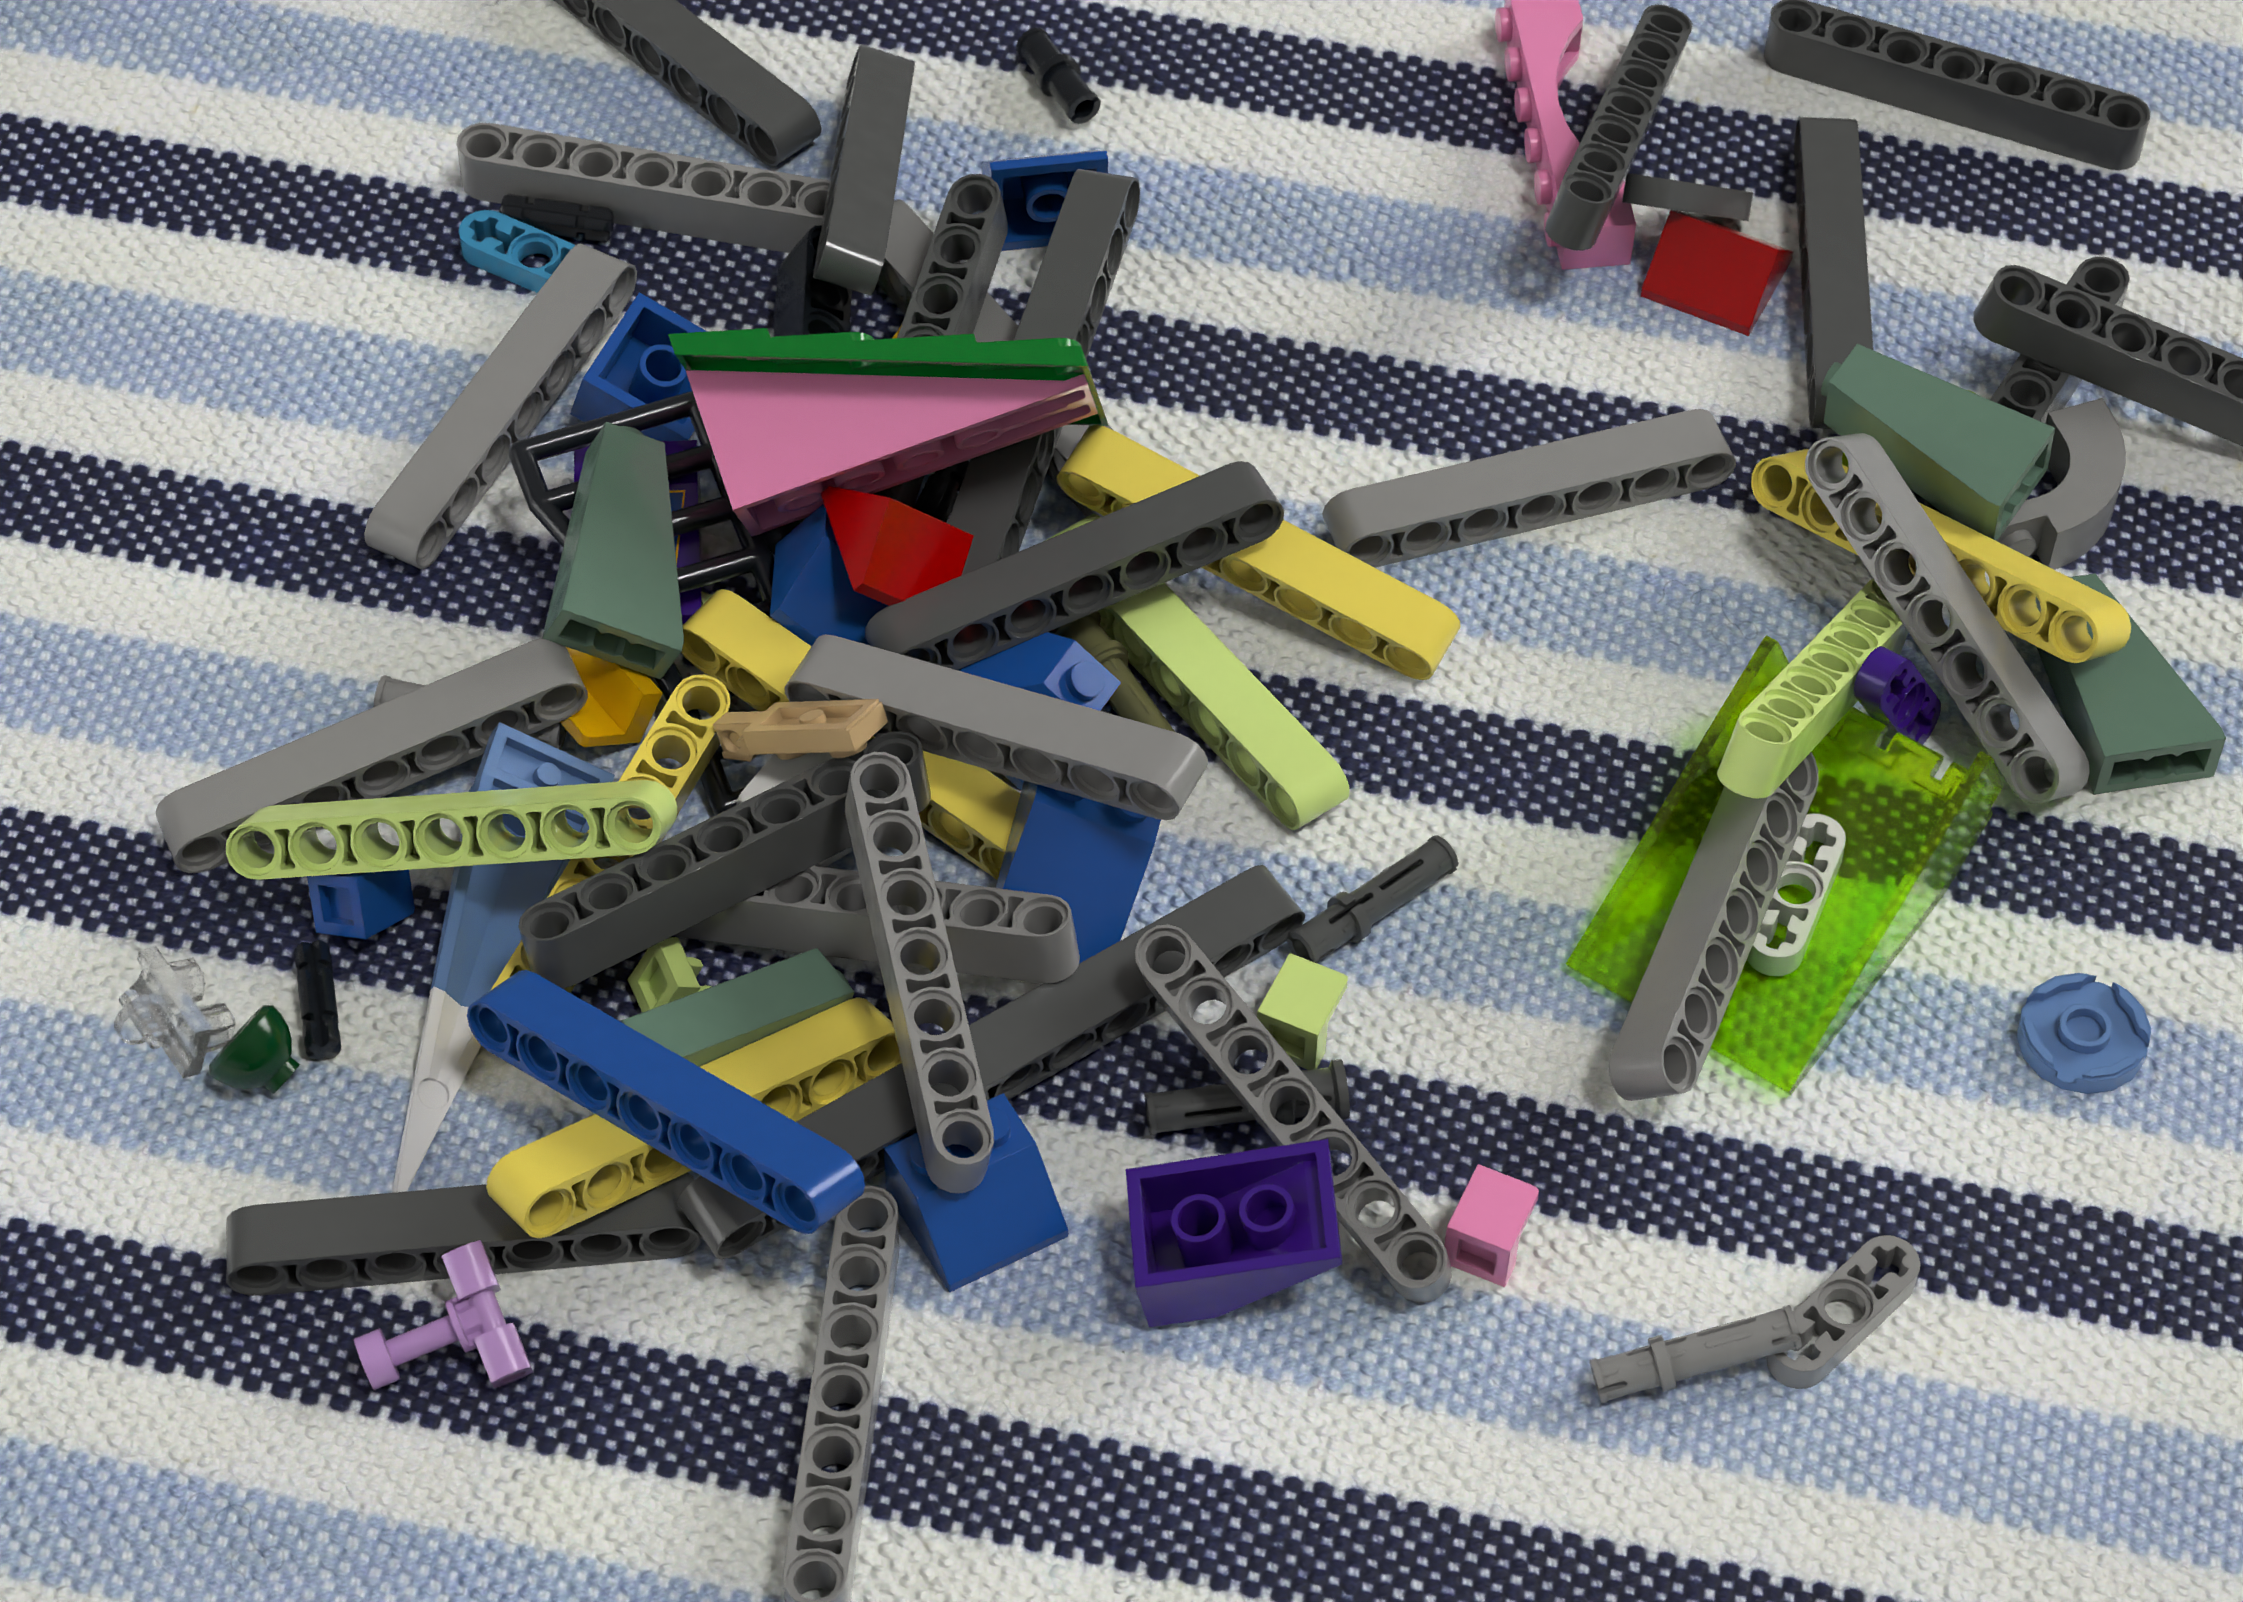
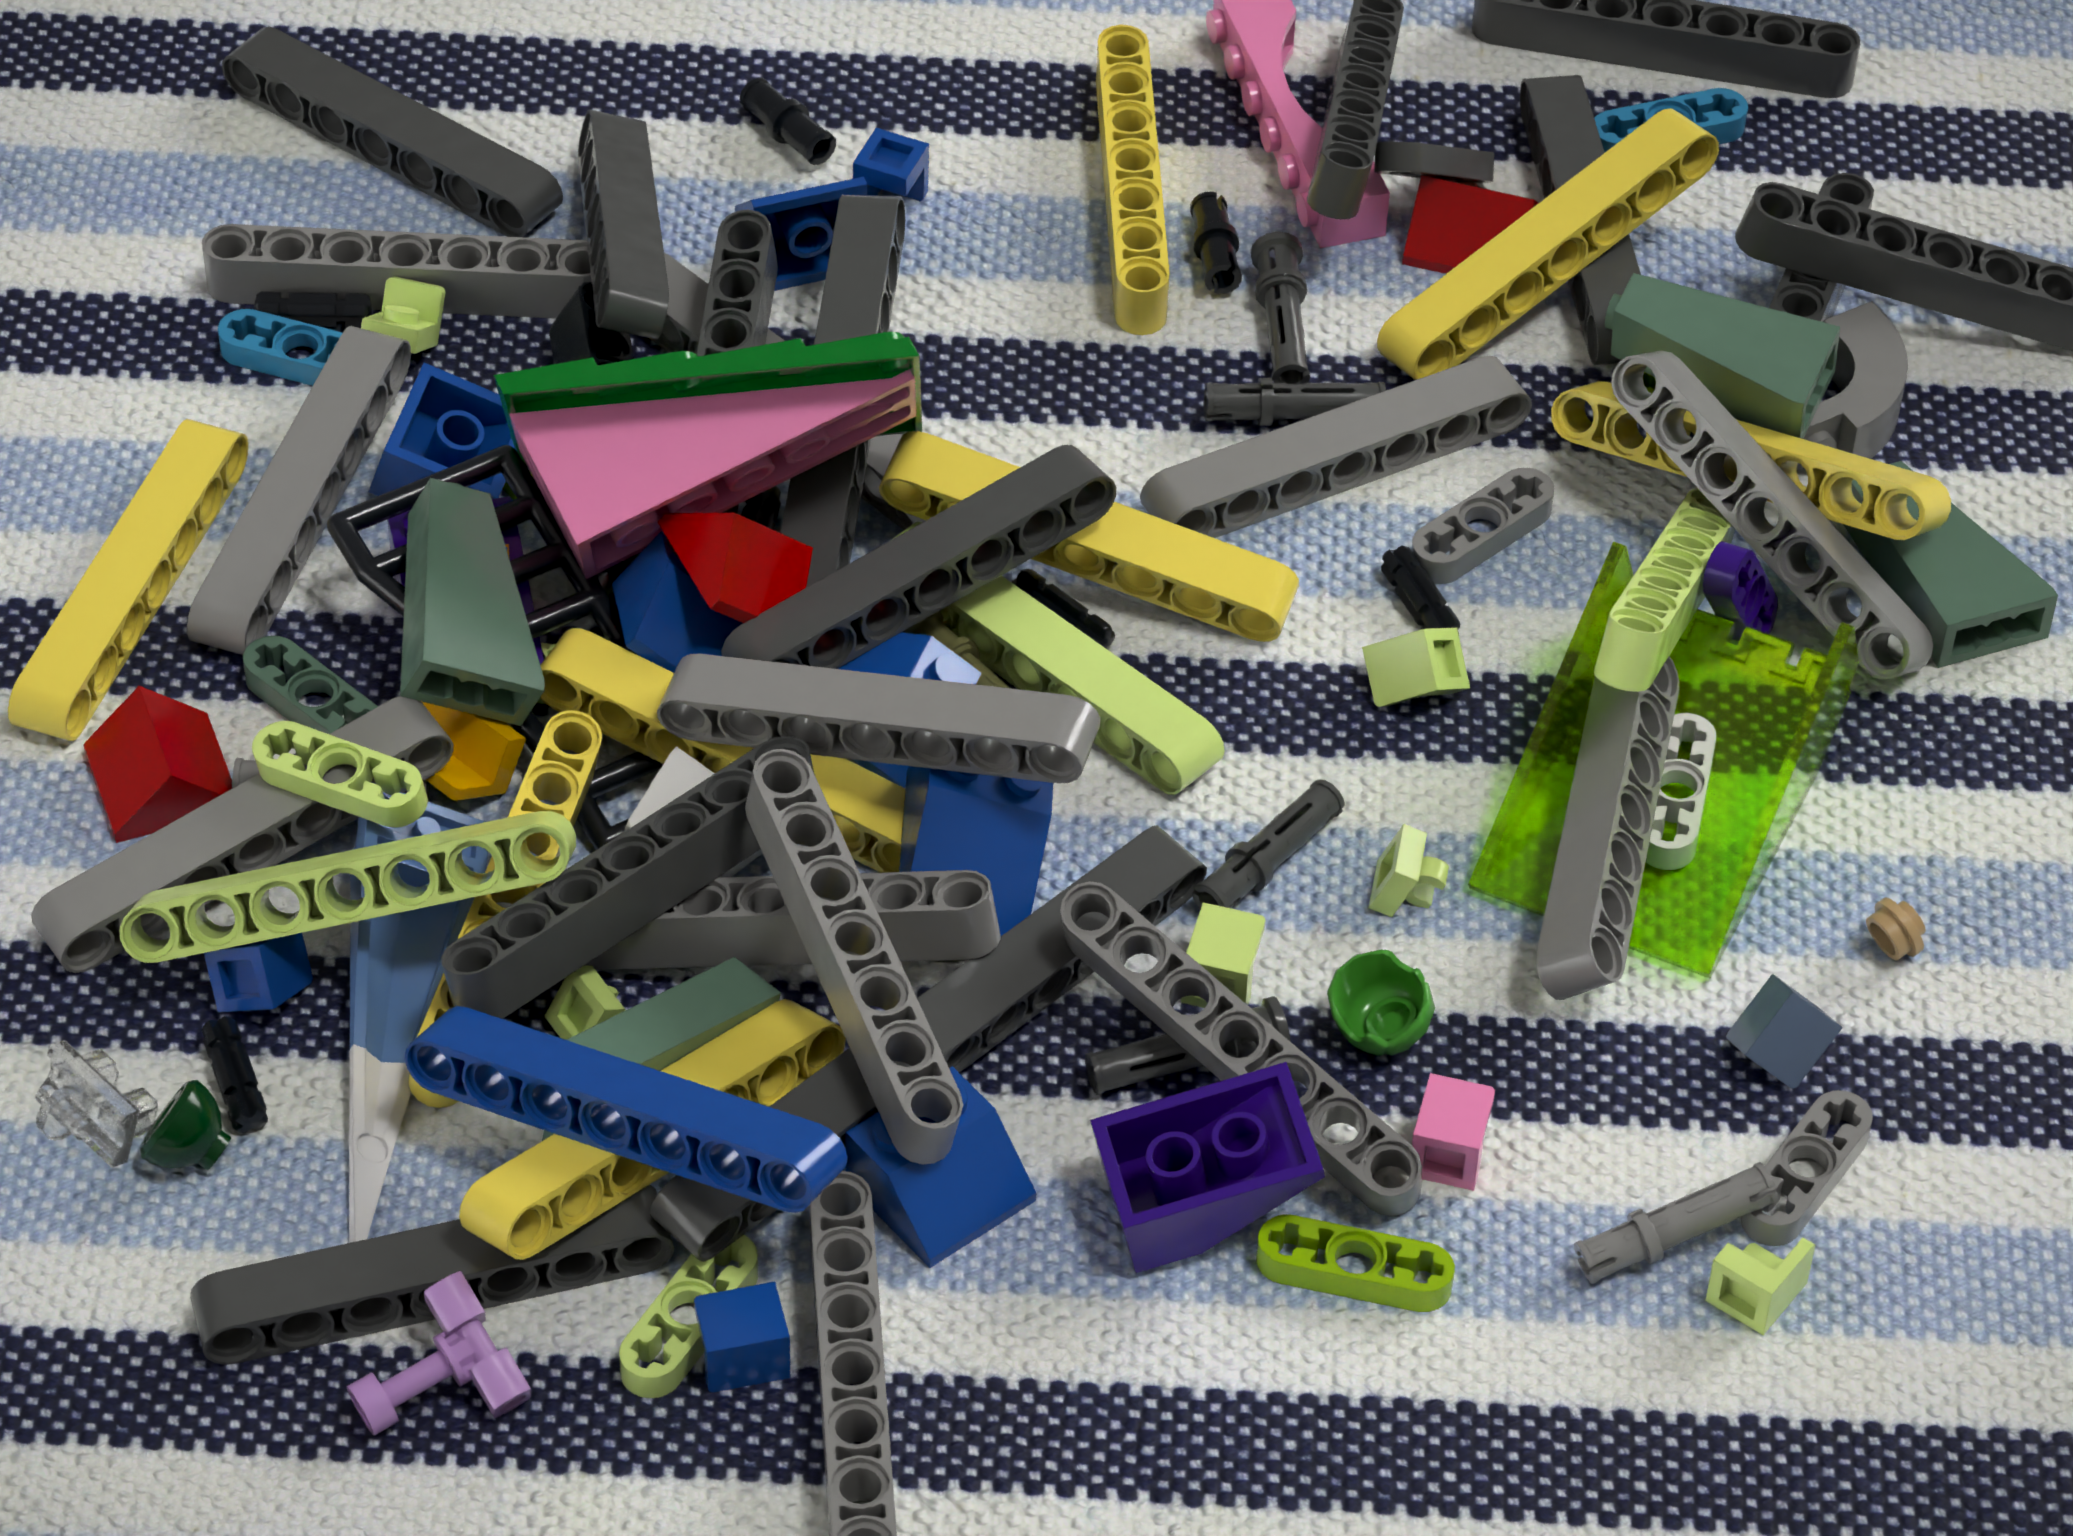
camera: 10 degrees left, 5 degrees down
tan hinge [713,699,888,762] -> none
medium blue tile [2016,973,2151,1094] -> none
none -> light yellow beam [8,419,248,741]
none -> red slope [83,686,232,843]
none -> sand green beam [243,636,378,734]
none -> yellowish green beam [252,721,428,827]
none -> yellowish green bracket [361,276,446,354]
none -> yellowish green beam [619,1235,758,1398]
none -> blue panel [694,1281,791,1392]
none -> blue panel [853,128,929,201]
none -> black axle [1011,569,1115,649]
none -> light yellow beam [1096,25,1170,335]
none -> black pin [1190,191,1242,294]
none -> dark grey pin [1203,378,1386,426]
none -> dark grey pin [1250,232,1310,384]
none -> lime beam [1256,1214,1455,1312]
none -> bright green hair [1327,949,1435,1057]
none -> yellowish green panel [1362,628,1470,707]
none -> yellowish green tile [1368,824,1449,917]
none -> light yellow beam [1377,108,1719,380]
none -> black axle [1381,545,1460,635]
none -> light grey beam [1411,468,1554,584]
none -> dark azure beam [1594,88,1748,153]
none -> yellowish green panel [1705,1238,1815,1335]
none -> sand blue panel [1726,974,1843,1088]
none -> tan plate [1866,897,1926,961]

